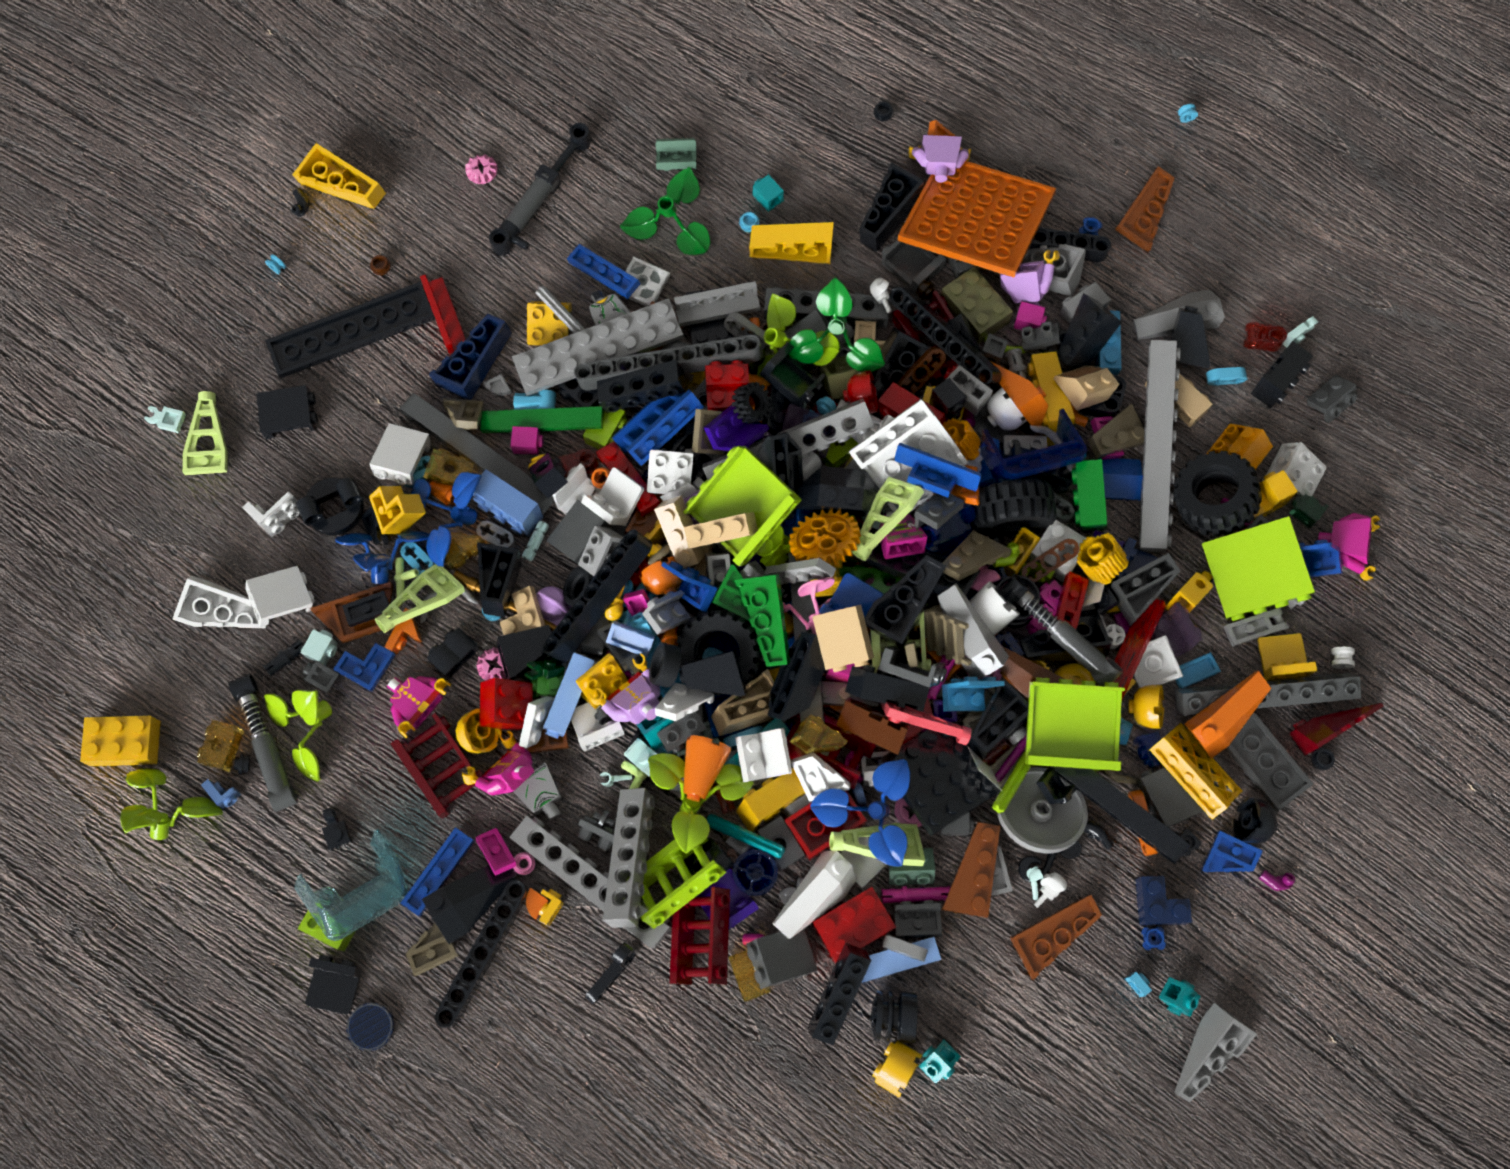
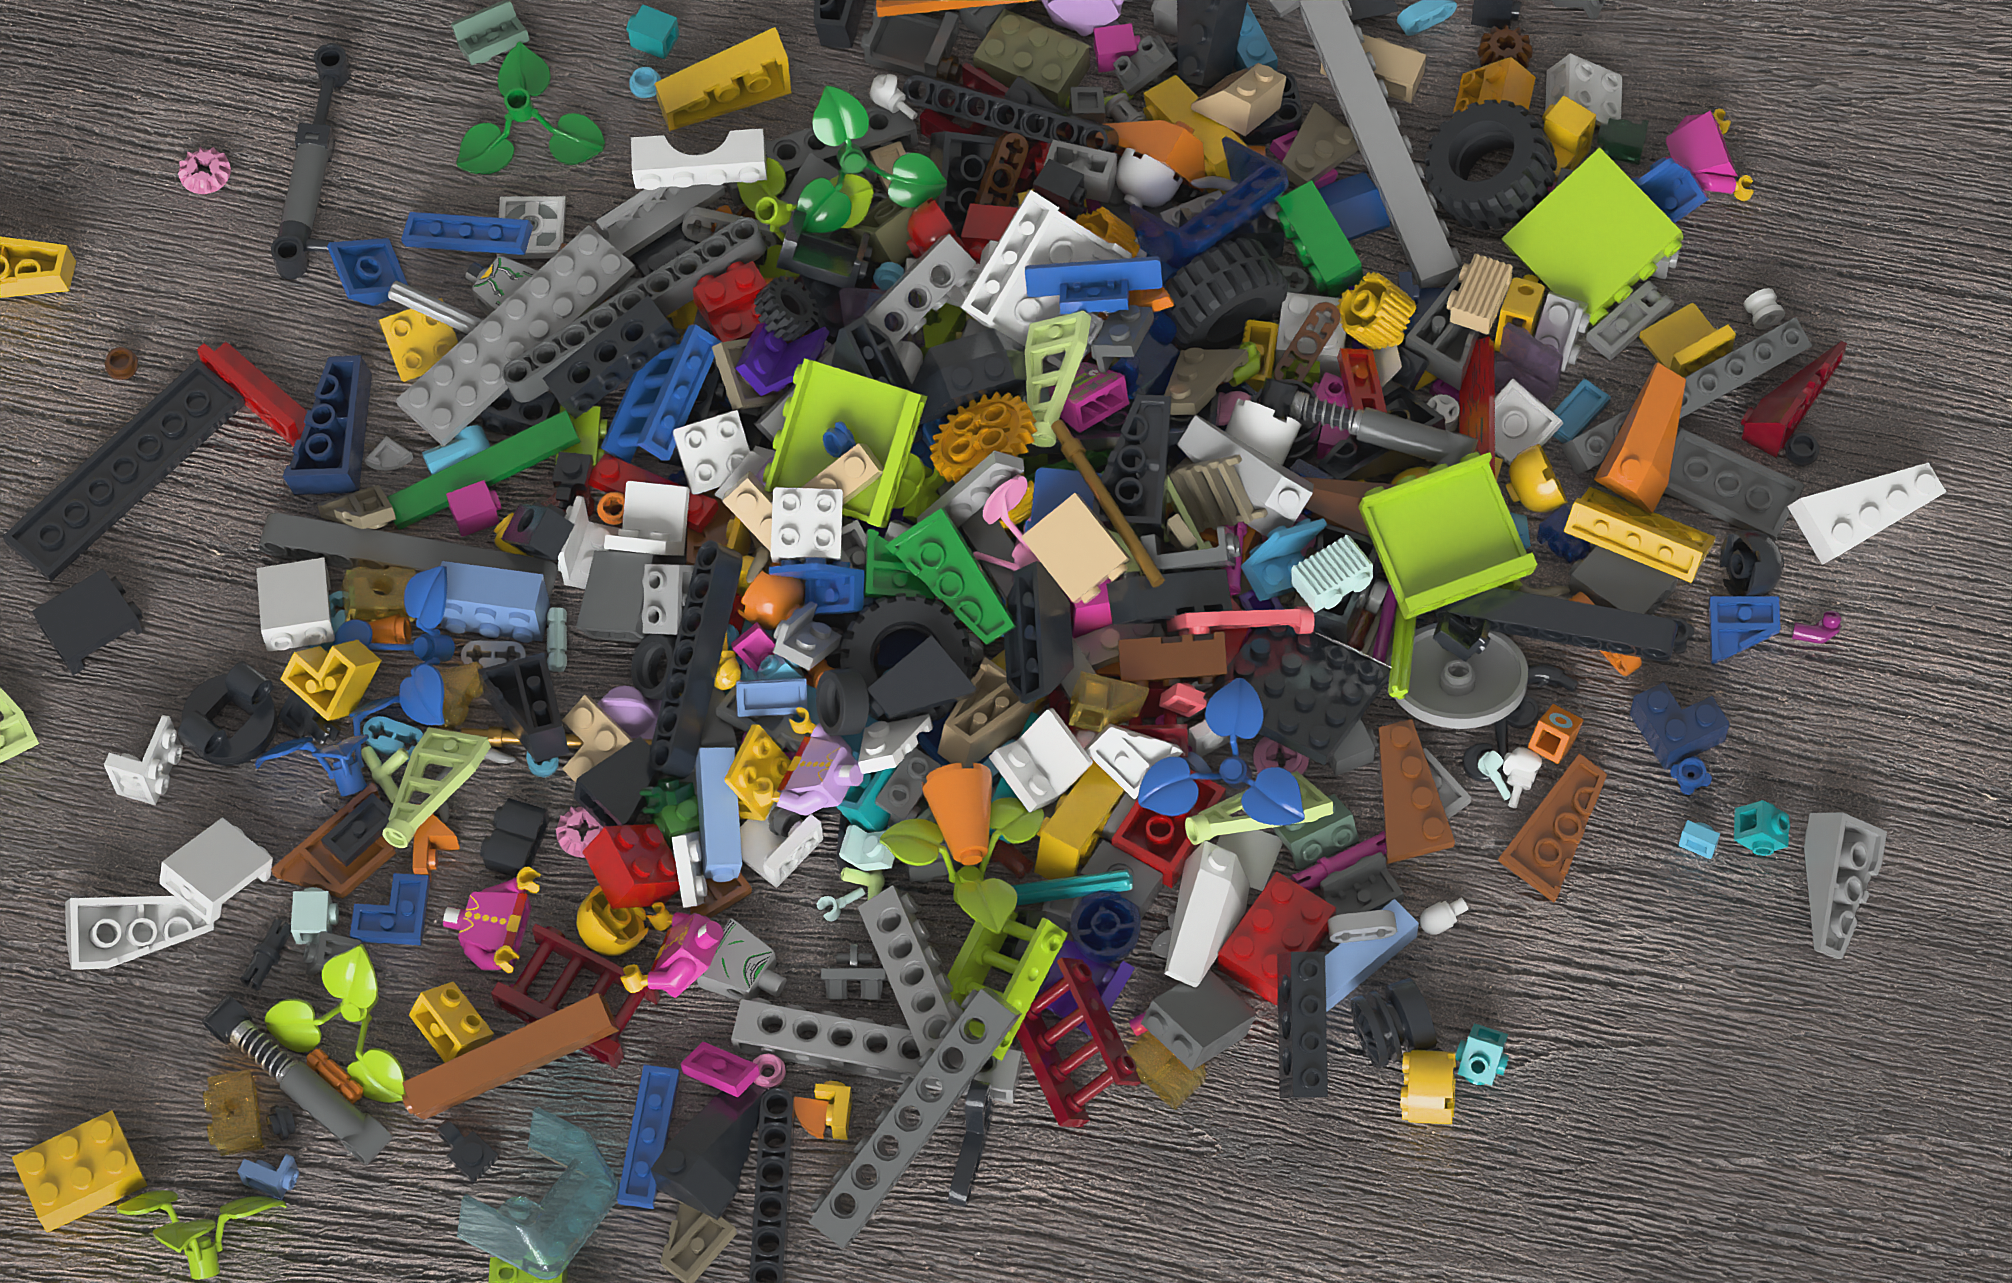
camera: 25 degrees left, 10 degrees down
none -> orange axle [306,1048,363,1104]
none -> blue slope [327,238,408,306]
none -> dark orange brick [402,993,619,1120]
none -> yellow brick [409,981,494,1063]
none -> black plate [552,452,594,510]
none -> white arch [631,128,767,190]
none -> white bracket [771,487,843,564]
none -> brick [808,987,1022,1249]
none -> blue plate [823,421,856,458]
none -> pearl gold bar [1051,420,1165,587]
none -> coral plate [1159,683,1207,717]
none -> light aqua brick [1291,535,1373,612]
none -> white cylinder [1420,897,1468,935]
none -> tan brick [1447,254,1513,334]
none -> reddish brown gear [1477,23,1533,69]
none -> orange brick [1527,704,1584,764]
none -> light grey bracket [1529,291,1591,372]
none -> white wedge [1787,463,1946,565]

